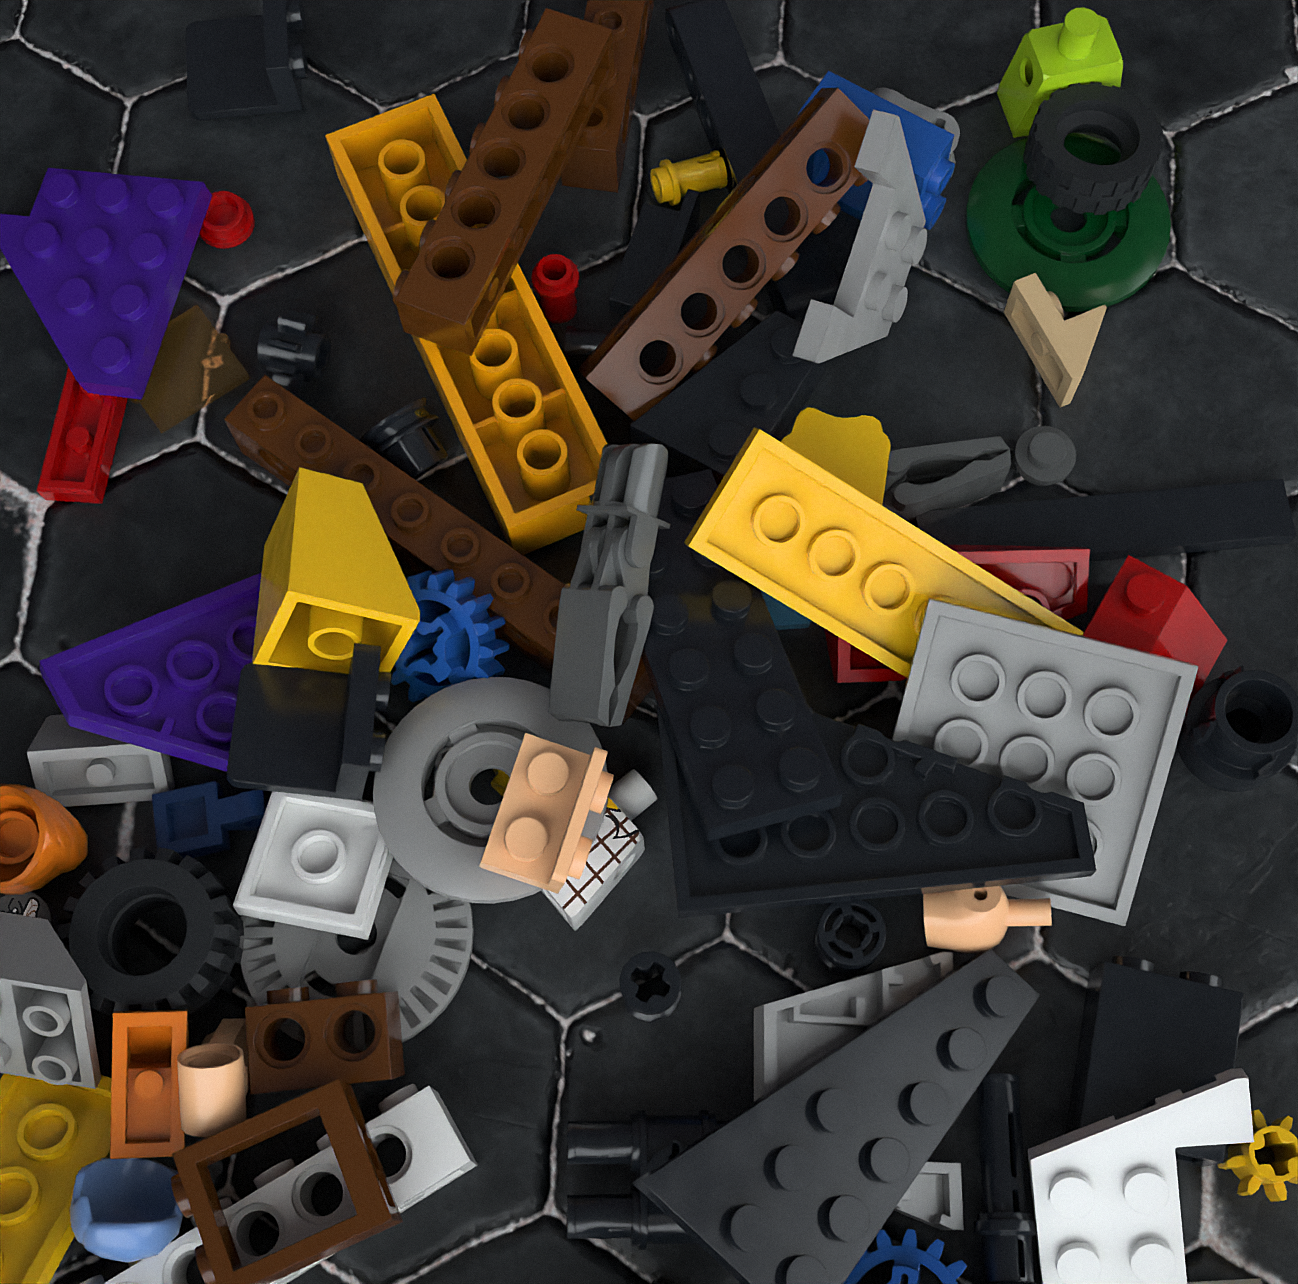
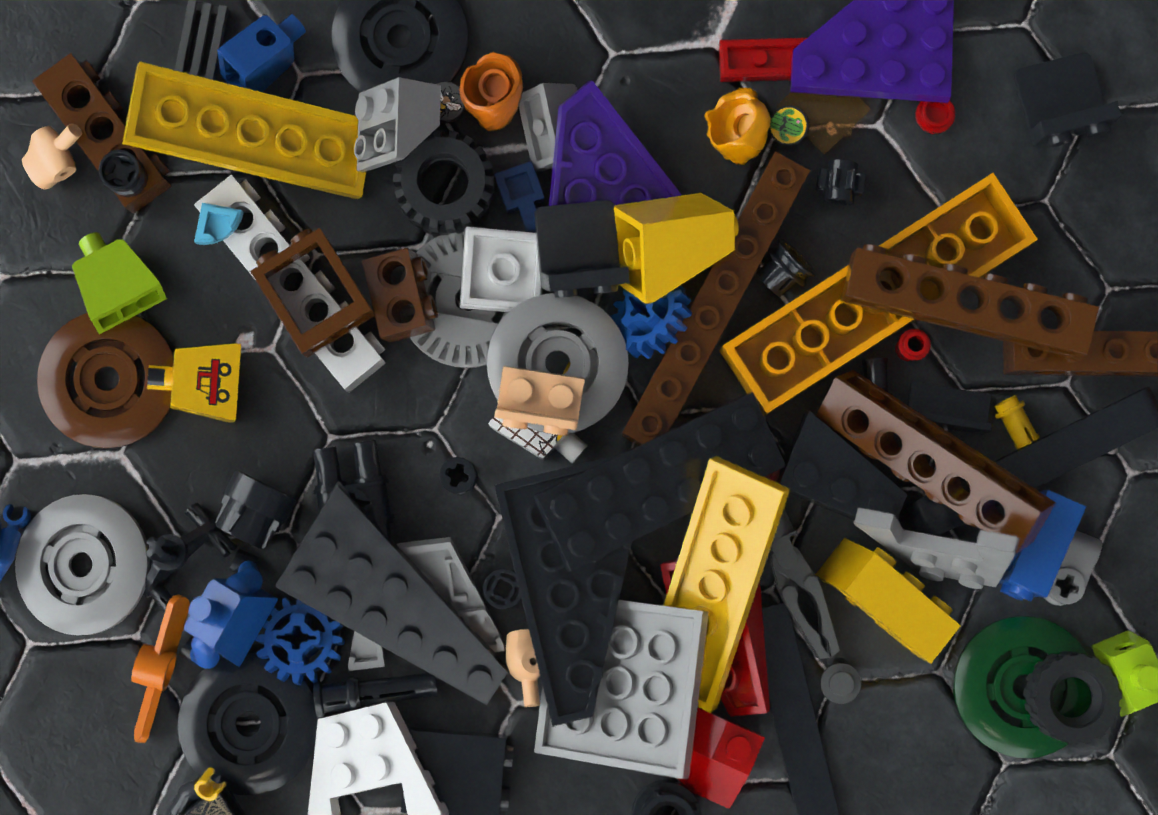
camera: 80 degrees right, 15 degrees up
medium blue hair [70,1157,183,1263] -> none
orange slope [110,1009,189,1159] -> none
light nougat piece [177,1018,250,1138] -> none
dark grey arm [548,443,670,727] -> none
yellow sticker [781,407,891,505] -> none
tan slope [1004,273,1107,408] -> none
none -> light orange hair [704,88,771,165]
none -> tile [769,105,810,145]
none -> yellow wedge [815,537,961,664]

